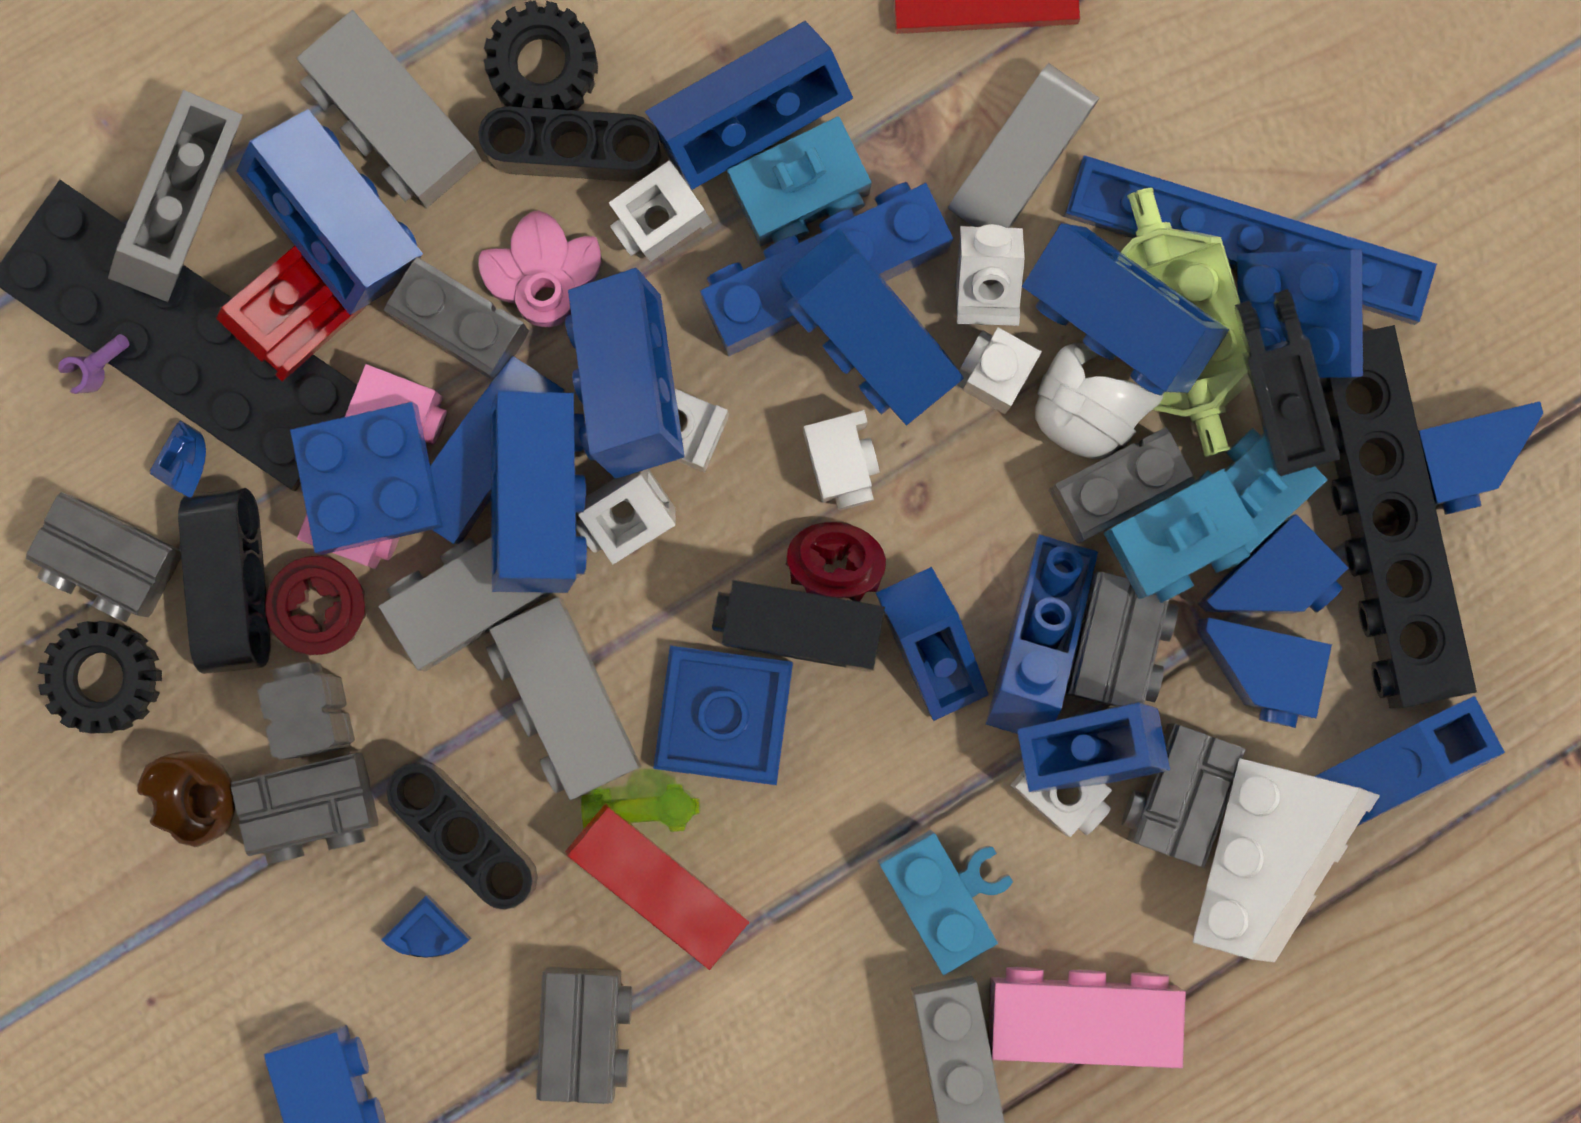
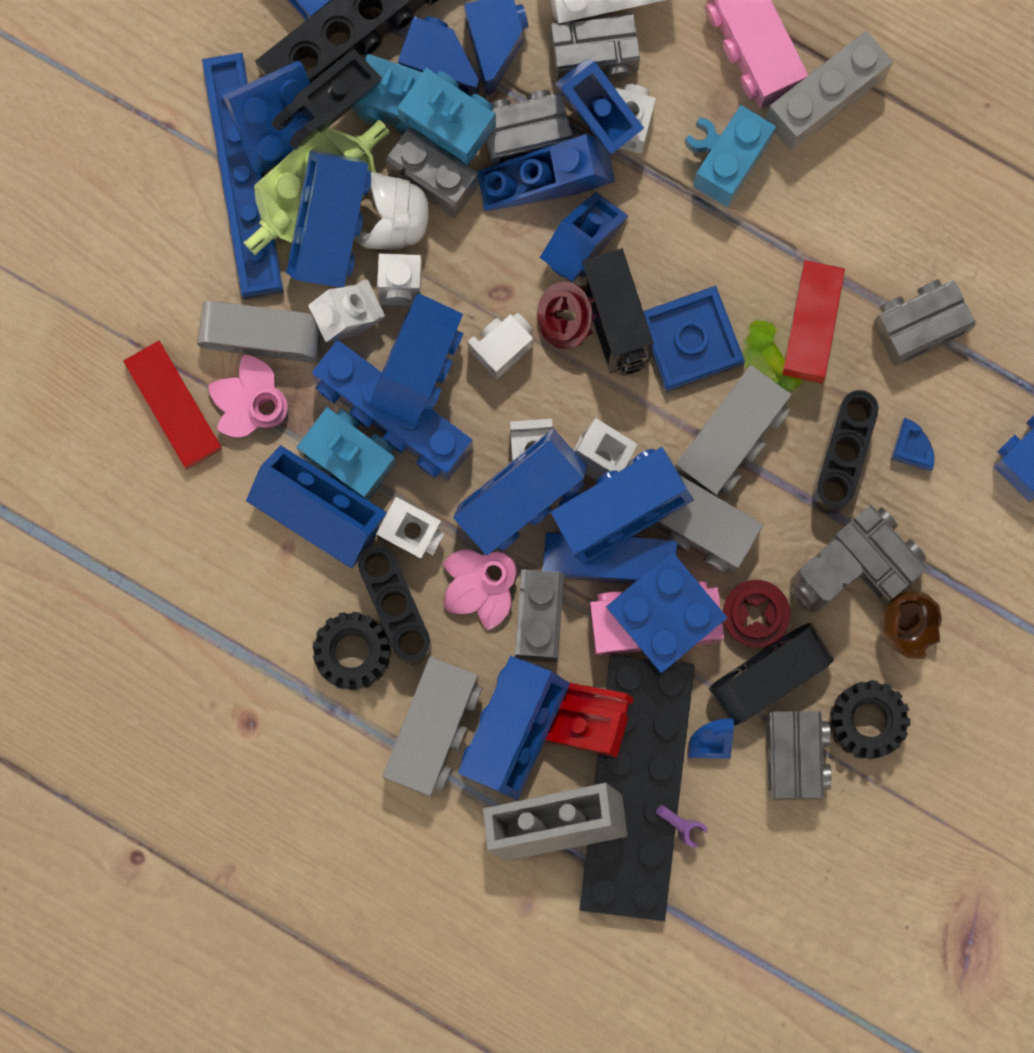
camera: 115 degrees left, 5 degrees down
none -> bright pink plate [208,355,288,438]

